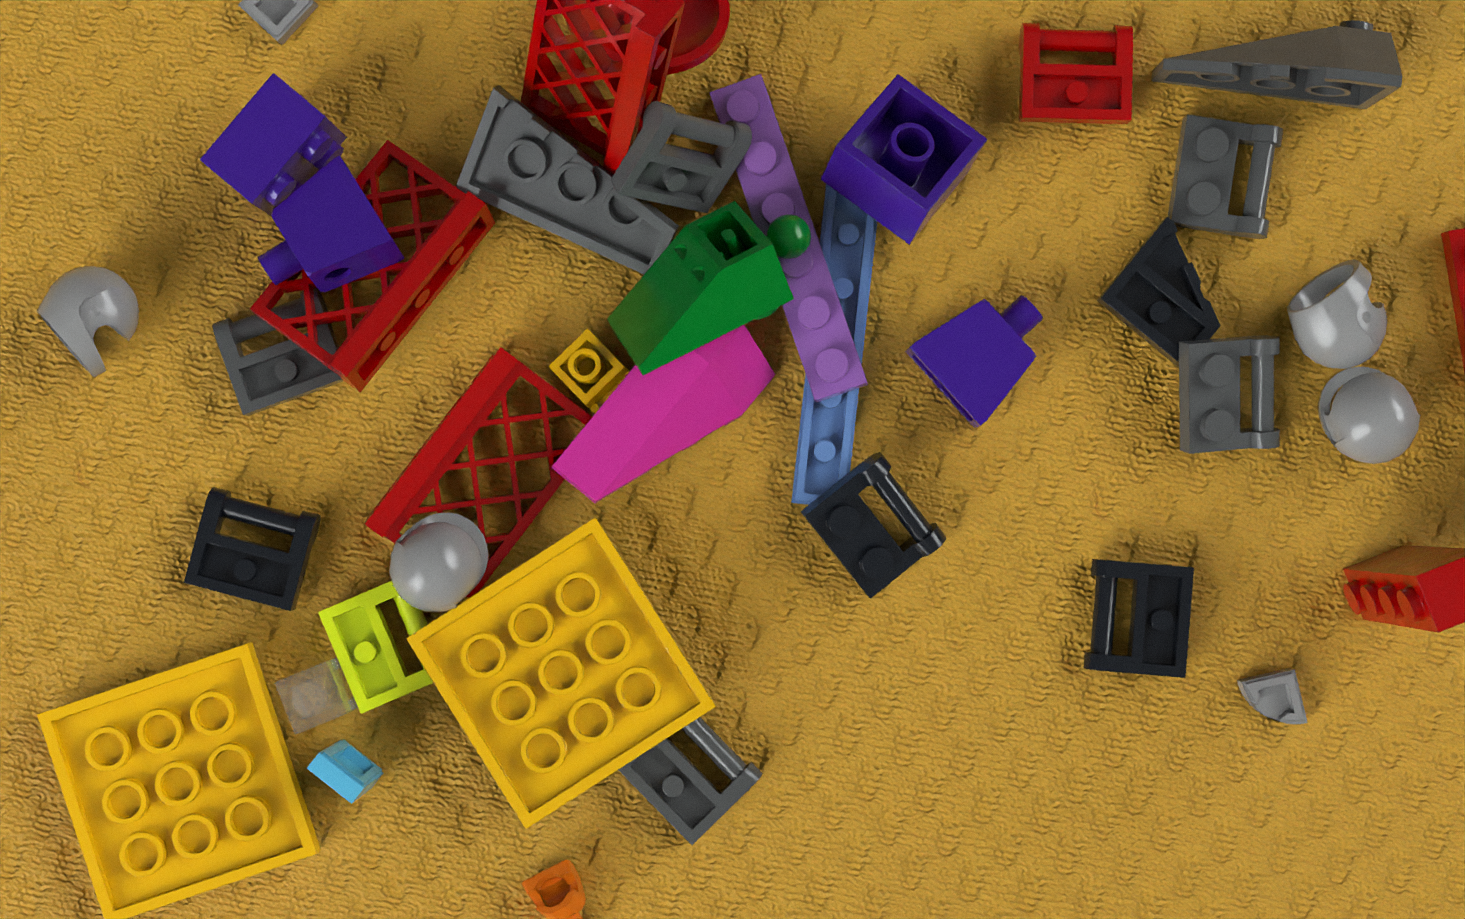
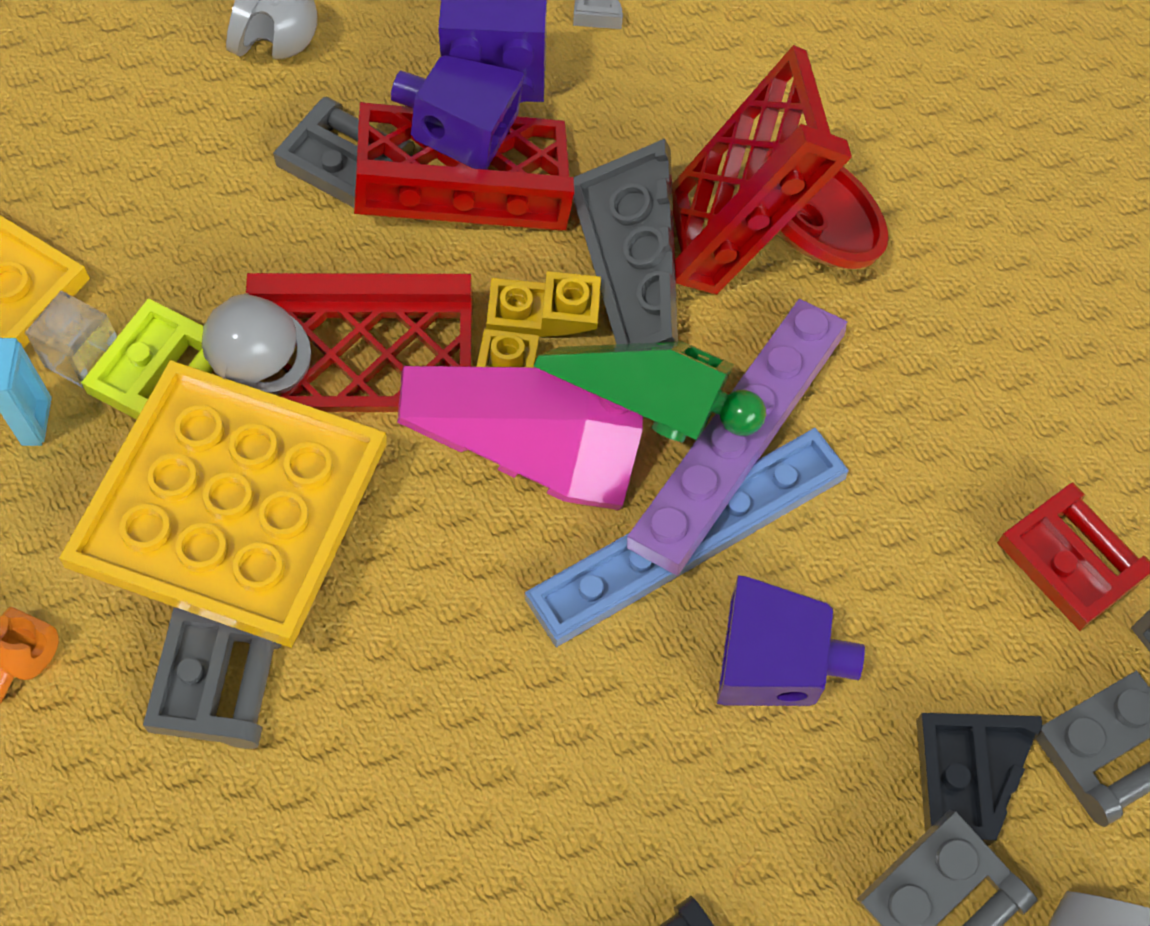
camera: 50 degrees right, 25 degrees down
black plate [184,487,321,611] -> none
dark grey plate [611,101,752,213] -> none
black plate [801,452,946,599] -> none
dark purple brick [821,74,987,245] -> none
none -> yellow slope [486,271,601,337]

